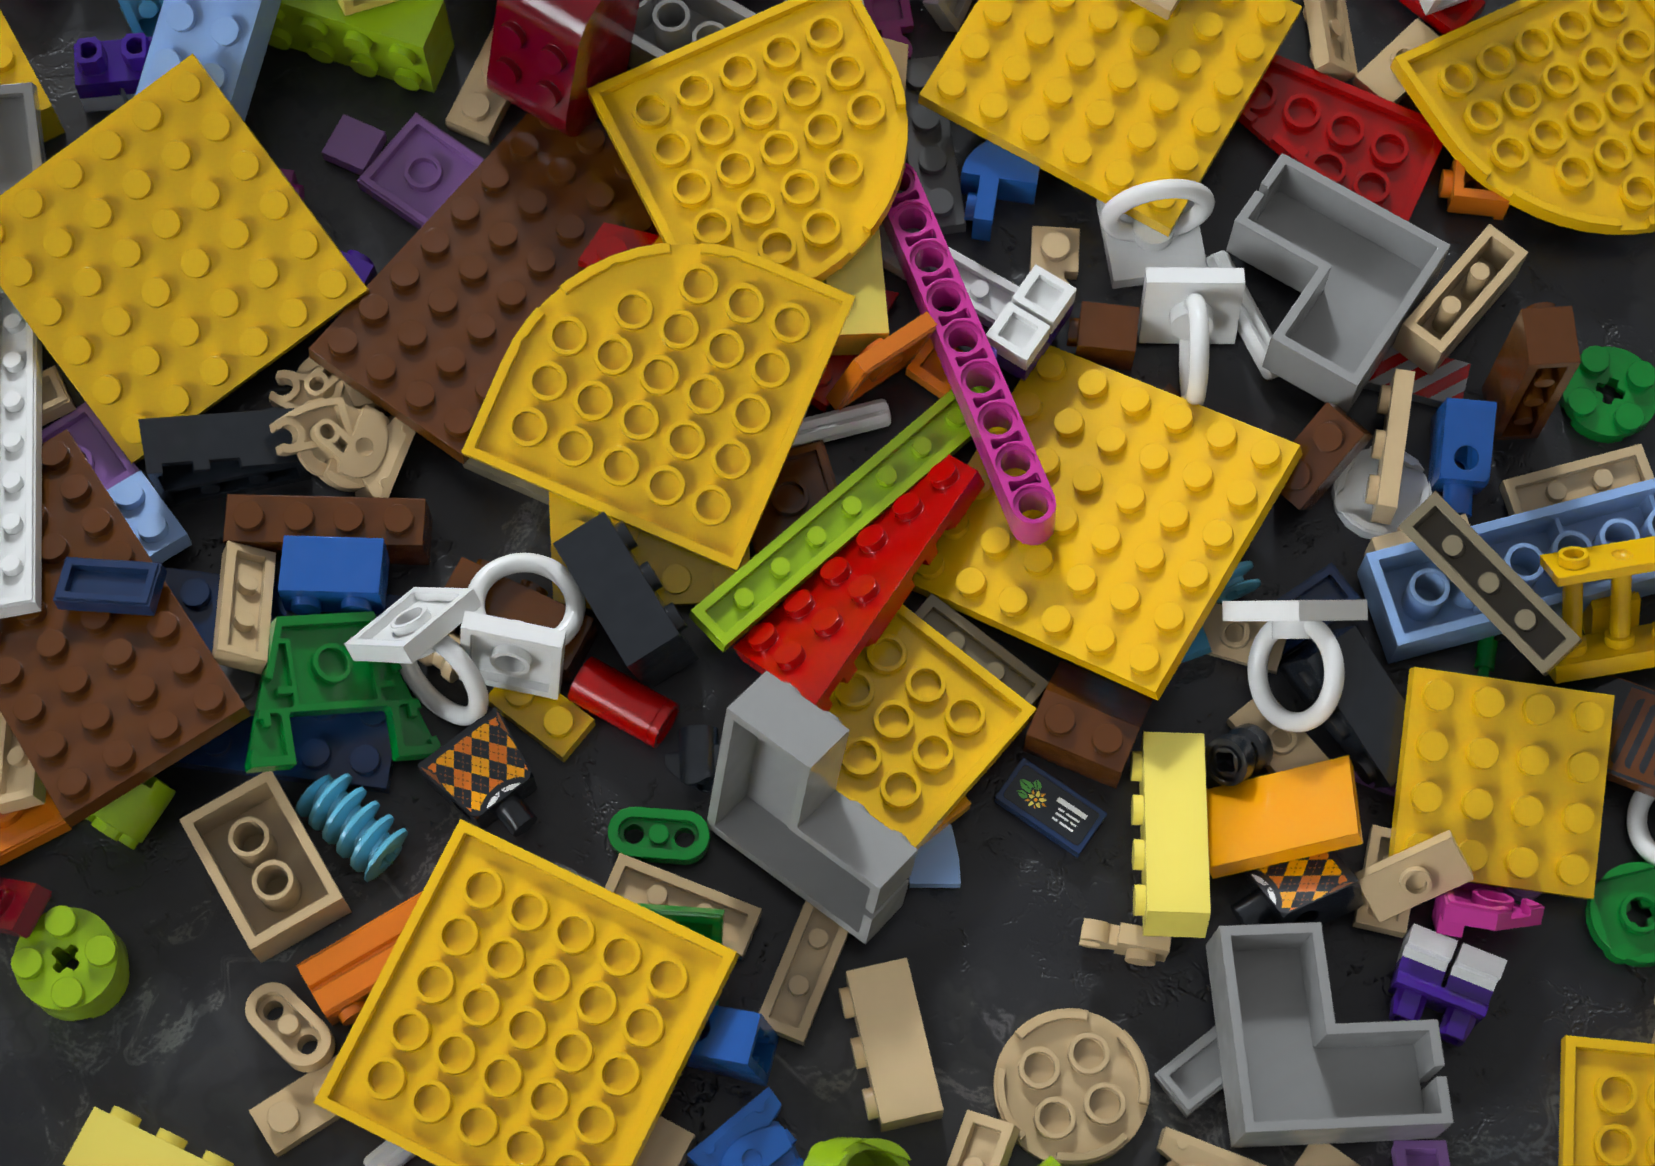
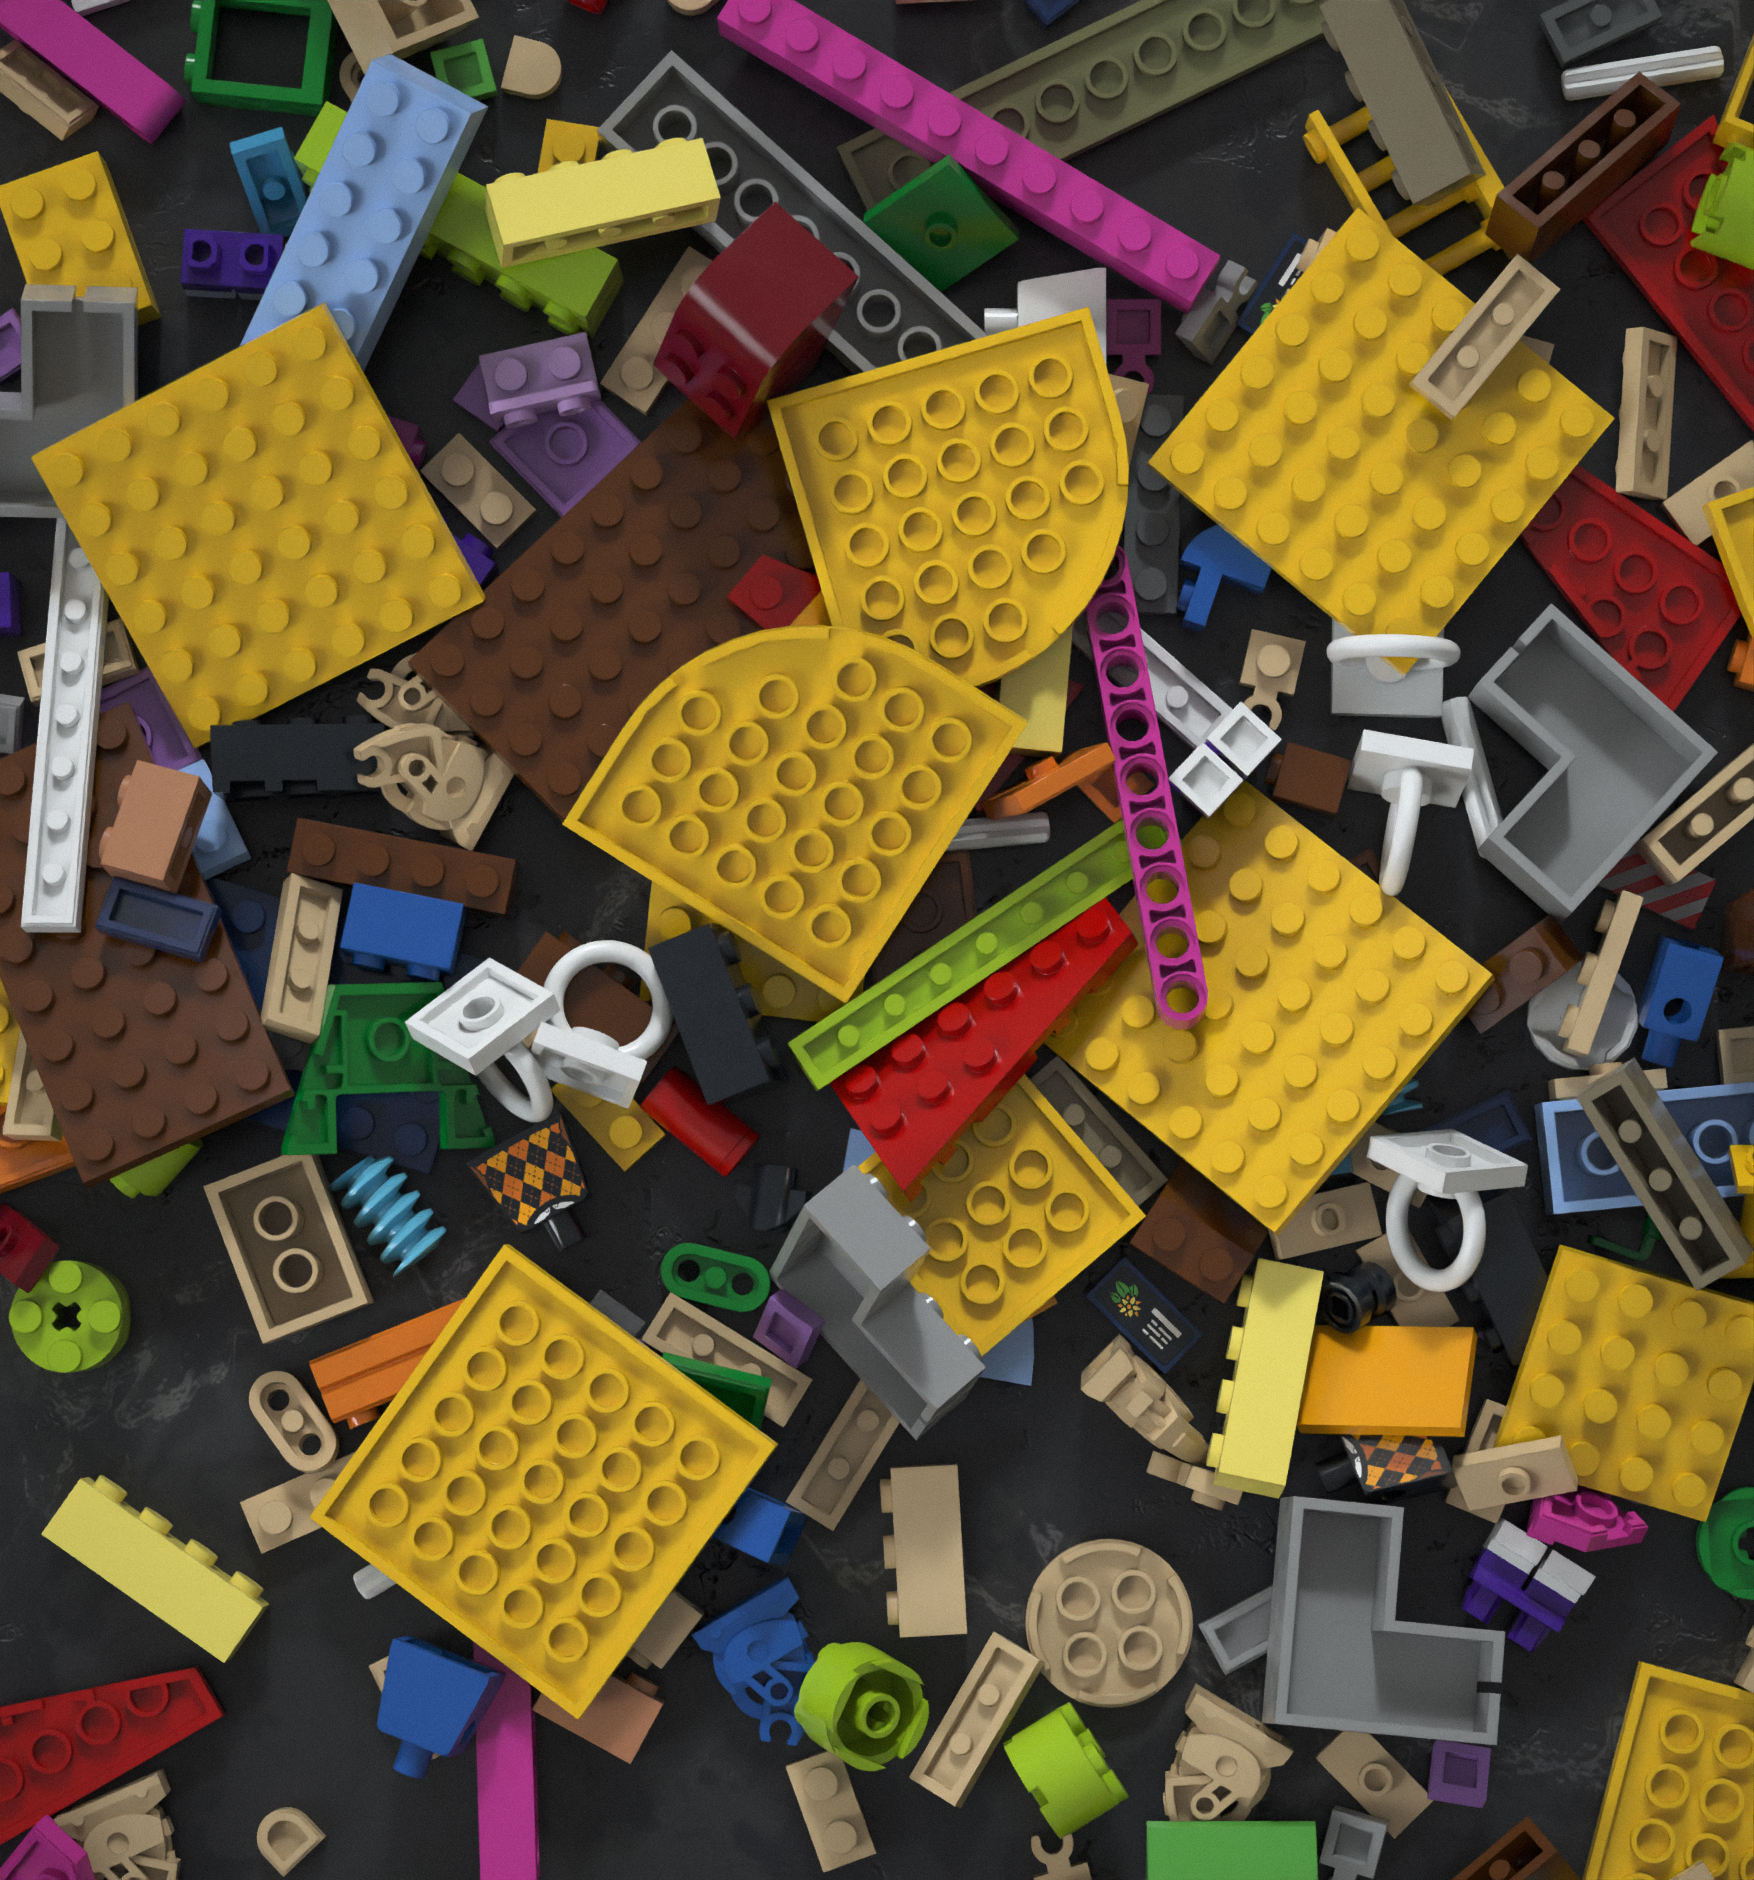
camera: 15 degrees right, 15 degrees up
none -> nougat brick [99,760,212,894]
none -> tan plate [420,433,537,551]
none -> lavender bracket [479,332,601,428]
none -> medium lavender tile [753,1288,825,1369]
none -> tan piece [1081,1333,1209,1468]
none -> tan plate [1268,1182,1383,1261]

